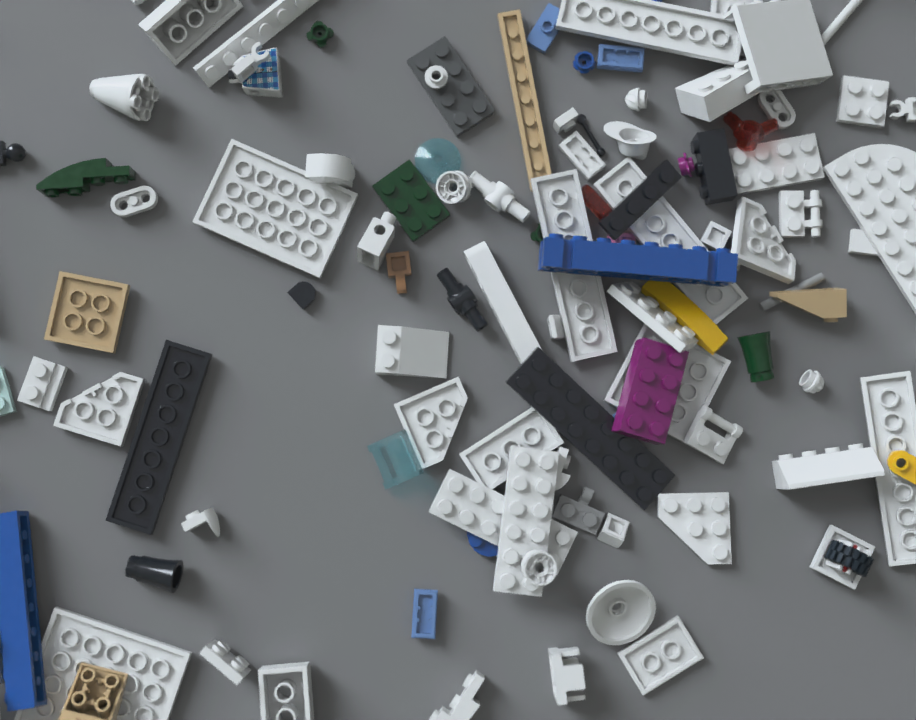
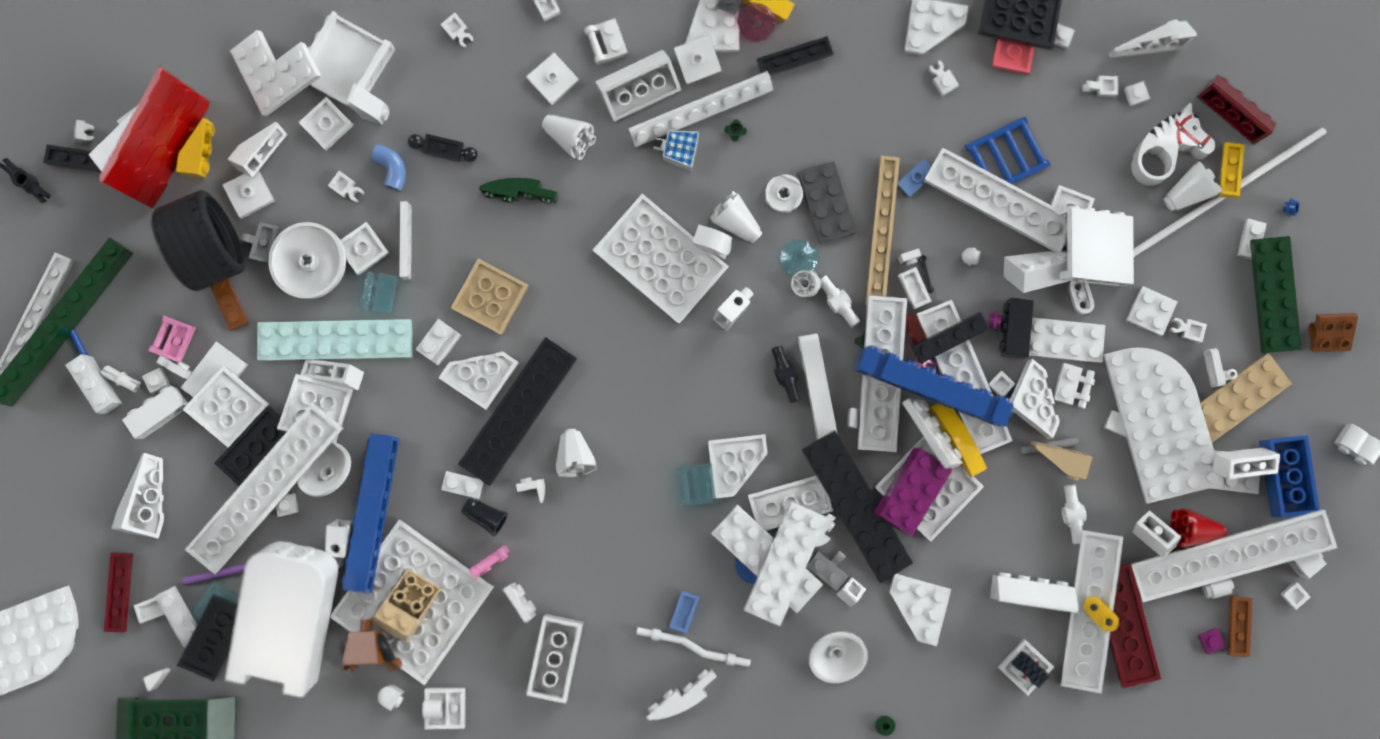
camera: 15 degrees right, 0 degrees up
white plate [110,186,158,218] -> none
white plate [231,42,270,83] -> none
black tile [287,281,316,310] -> none
dark green plate [372,159,450,243] -> none
white slope [375,325,449,379] -> none
medium nougat plate [386,251,412,294] -> none
white plate [425,65,448,89] -> none
white wheel [521,549,557,586] -> none
white panel [548,647,586,705] -> none
blue plate [573,51,595,74] -> none
medium blue plate [596,44,645,73] -> none
white piece [604,121,657,160] -> none
white tile [617,616,704,696] -> none
white plate [683,405,743,464] -> none
clear red axle [723,111,779,151] -> none
dark green plant [737,331,774,383] -> none
white plate [799,369,824,394] -> none
none -> white plate [441,471,484,499]
none -> bright pink plate [469,545,510,579]
none -> white plate [526,53,579,105]
none -> white cone [556,429,597,477]
none -> white bar [636,627,751,667]
none -> white cone [710,191,762,243]
none -> white plate [765,174,803,213]
none -> dark green plate [875,715,895,736]
none -> white pin [1061,484,1087,544]

